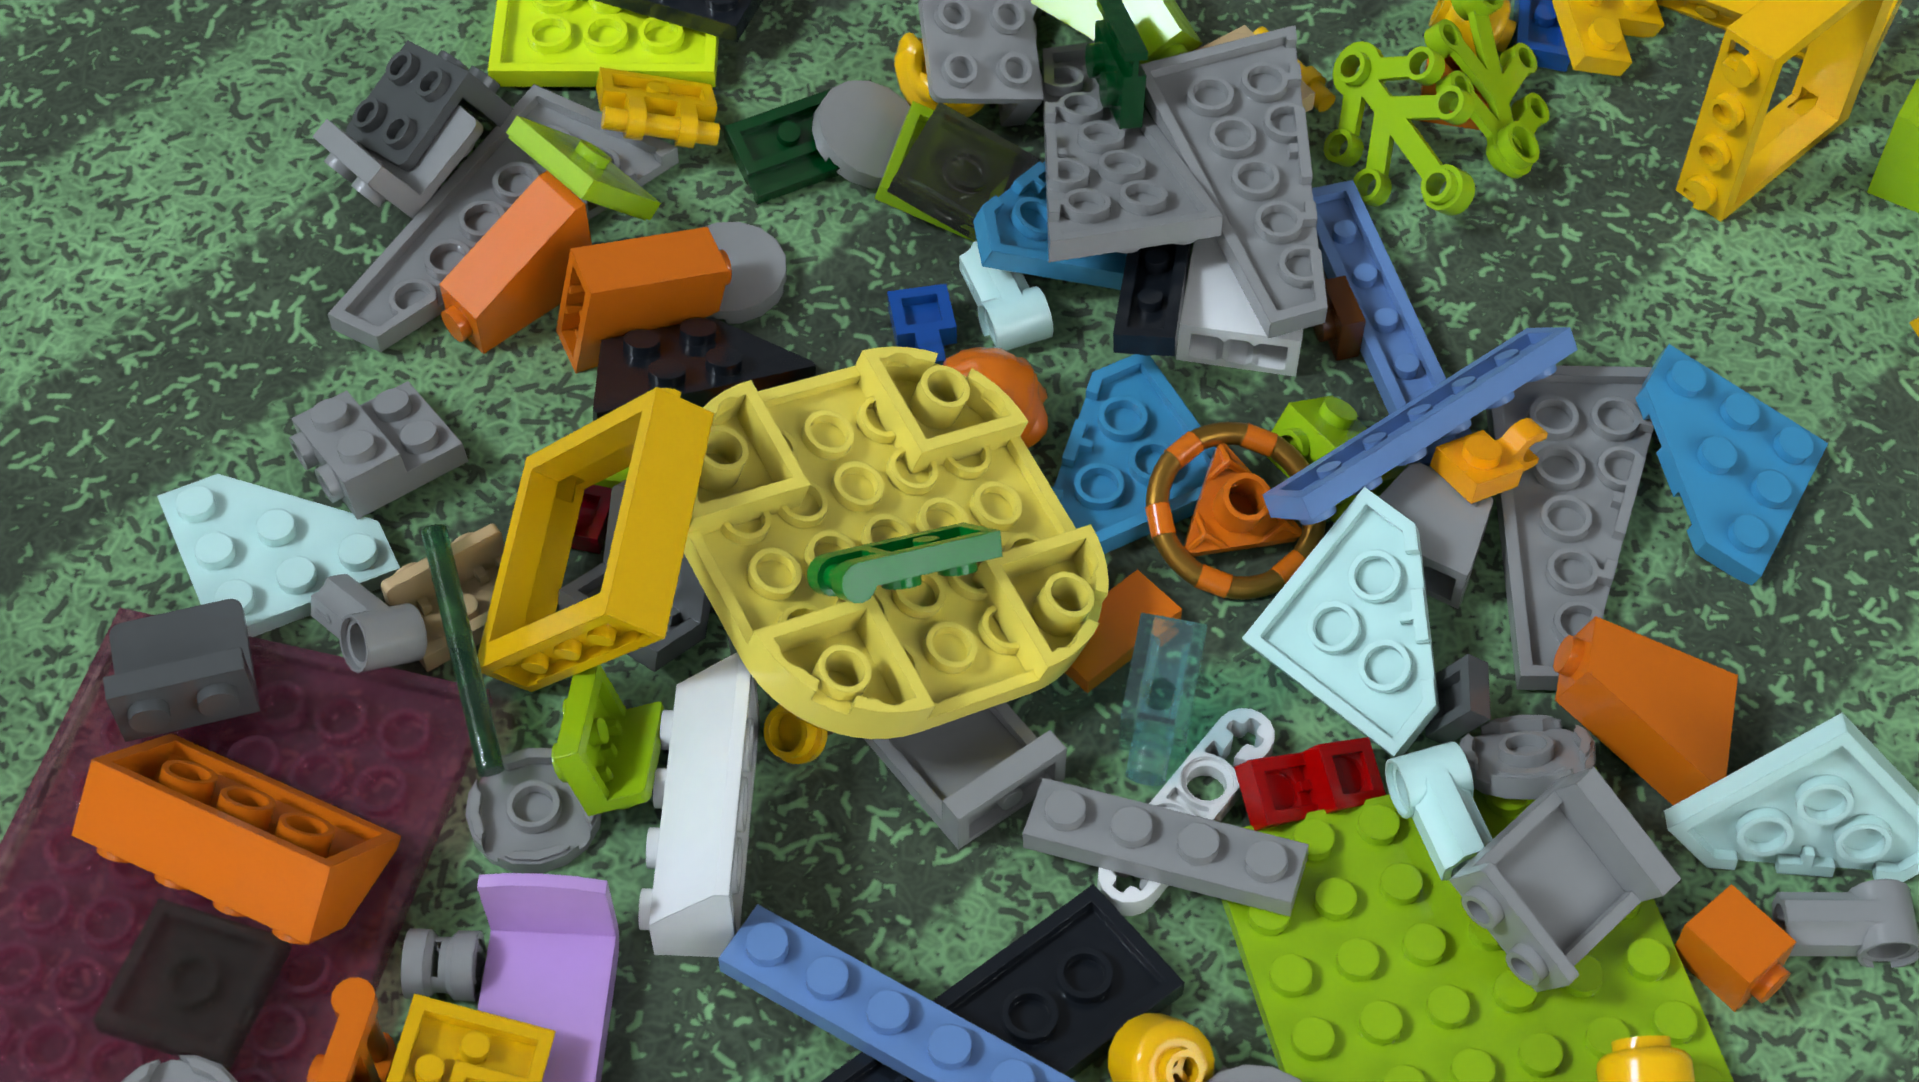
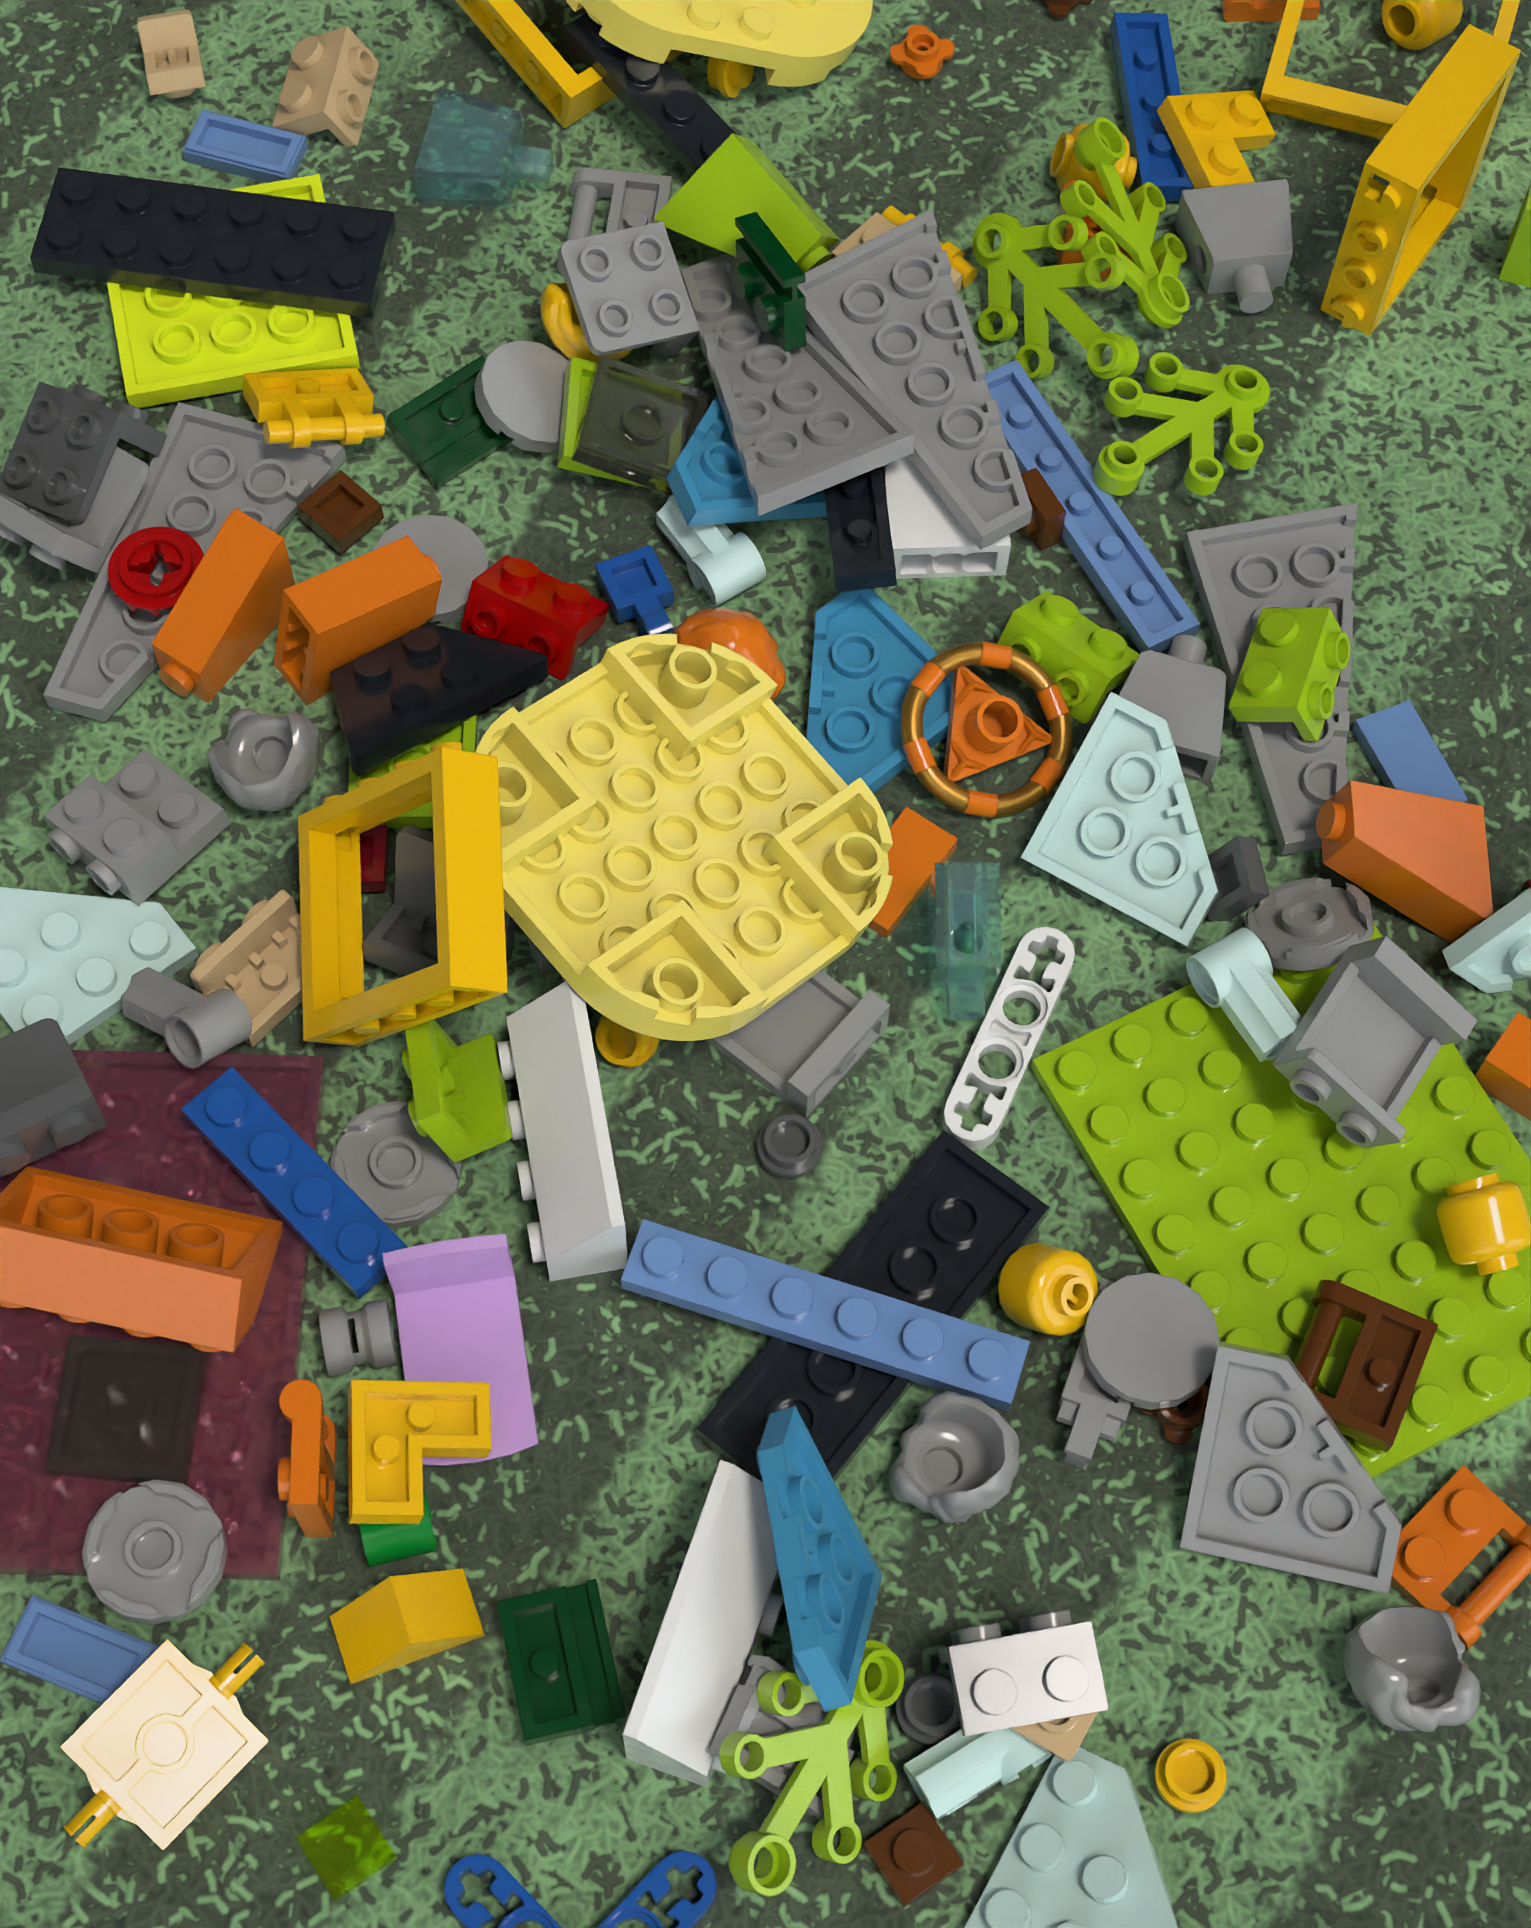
camera: 15 degrees left, 10 degrees up
clear green bar [421,524,505,777] -> none
lime plate [506,115,661,221] -> none
green plate [807,522,1003,603] -> none
light grey plate [1022,777,1309,917] -> none
red slope [1234,737,1386,831] -> none
medium blue plate [1262,327,1578,525] -> none
light orange plate [1430,418,1548,504] -> none
dark azure plate [1635,344,1828,585] -> none
none -> red gear [108,526,204,617]
none -> blue plate [181,1067,407,1299]
none -> light grey hair [207,708,320,811]
none -> reddish brown plate [297,470,384,554]
none -> red bracket [461,554,610,680]
none -> dark grey plate [757,1114,822,1179]
none -> lime plant [1093,352,1270,496]
none -> light grey torso [1175,179,1293,313]
none -> lime bracket [1228,607,1351,741]
none -> medium blue tile [1352,700,1468,803]

